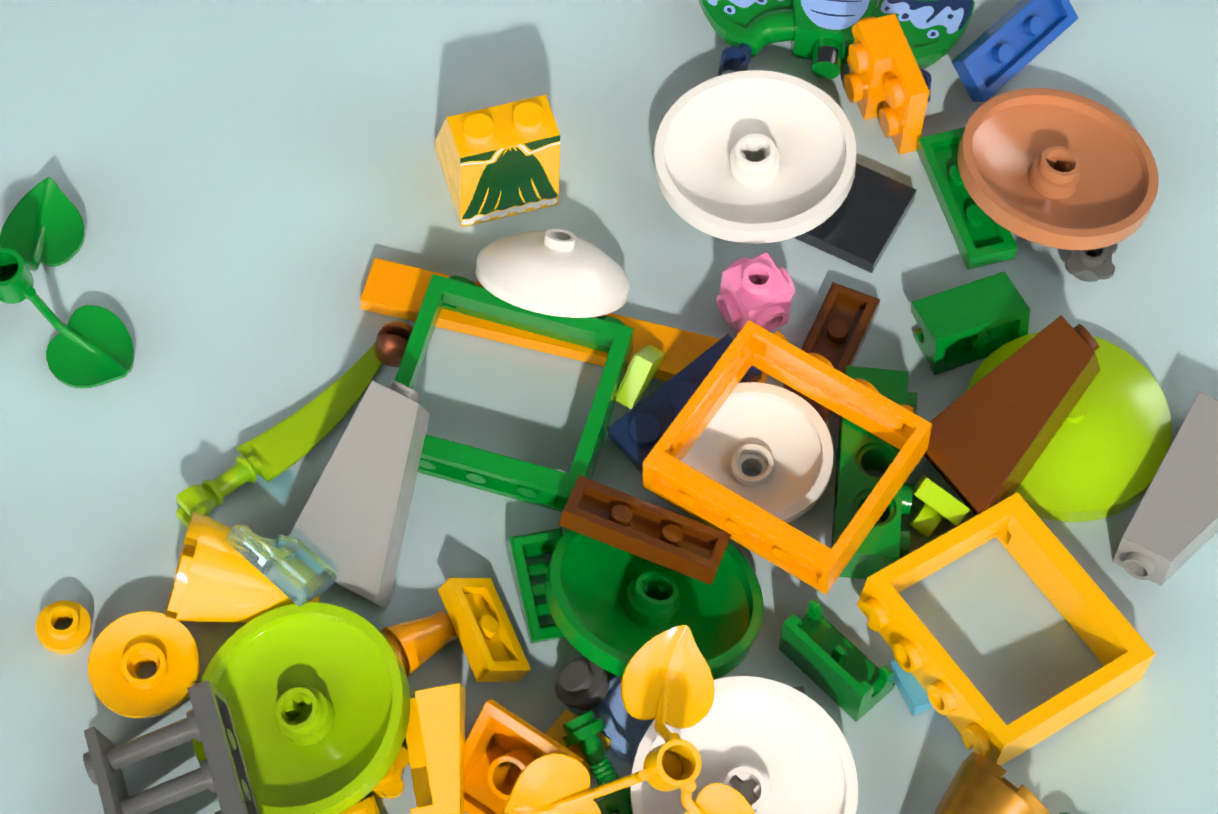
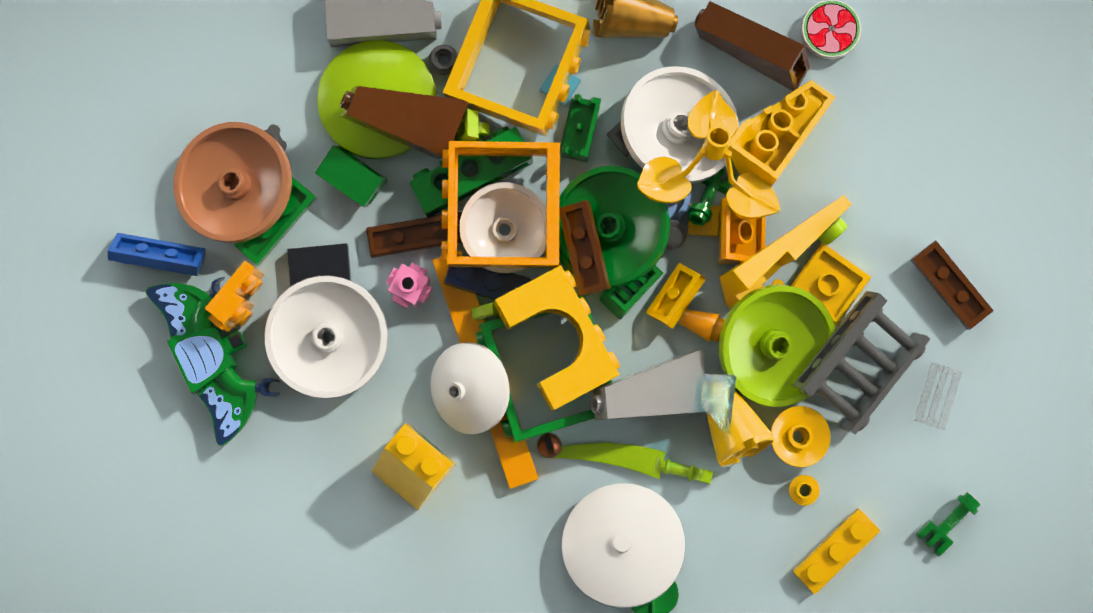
camera: 120 degrees left, 25 degrees up
none -> dark grey plate [429,45,458,75]
none -> yellow arch [493,265,620,412]
none -> white dish [562,483,685,608]

